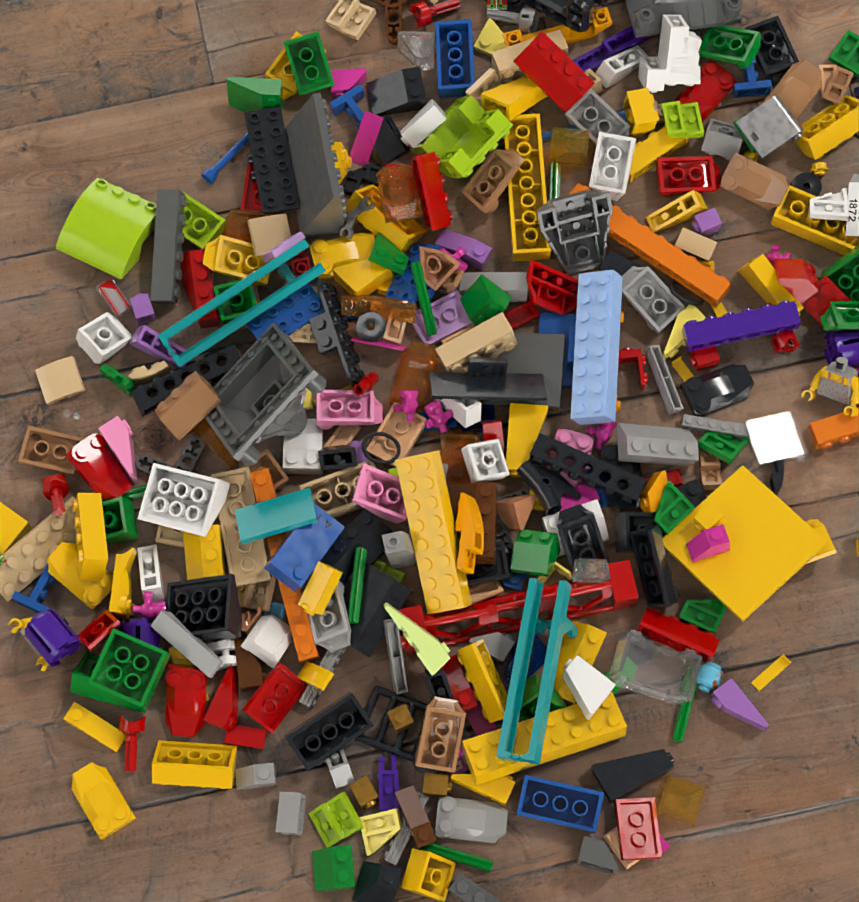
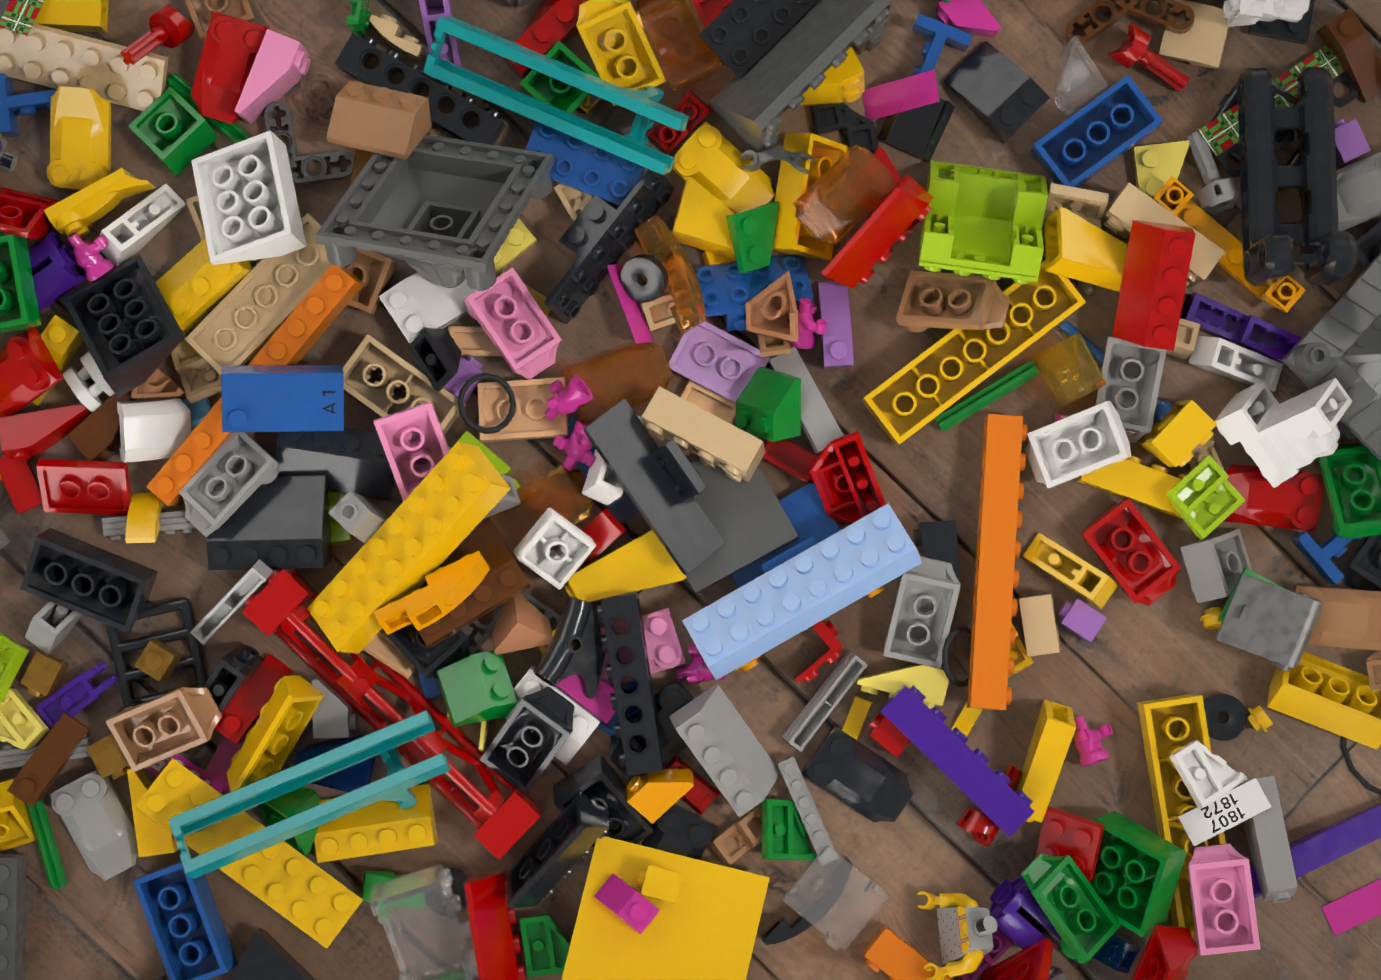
camera: 55 degrees right, 15 degrees up
yellow wedge [72,493,108,580] -> none
light grey slope [151,610,223,678] -> none
teal tile [235,487,318,544] -> none
tan slope [247,214,291,257] -> none
lavender tile [261,232,305,263] -> none
yellow brick [298,561,343,616] -> none
green axle [348,547,367,624] -> none
red pin [353,372,379,396] -> none
yellowish green wedge [384,602,450,676] -> none
white slope [400,99,446,148] -> none
green axle [410,262,437,336] -> none
dark grey wedge [536,190,613,275] -> none
white slope [562,655,616,720] -> none
clear slope [572,559,610,583] -> none
green wing [653,481,695,535] -> none
medium nougat slope [720,153,789,210] -> none
red slope [773,258,819,304] -> none

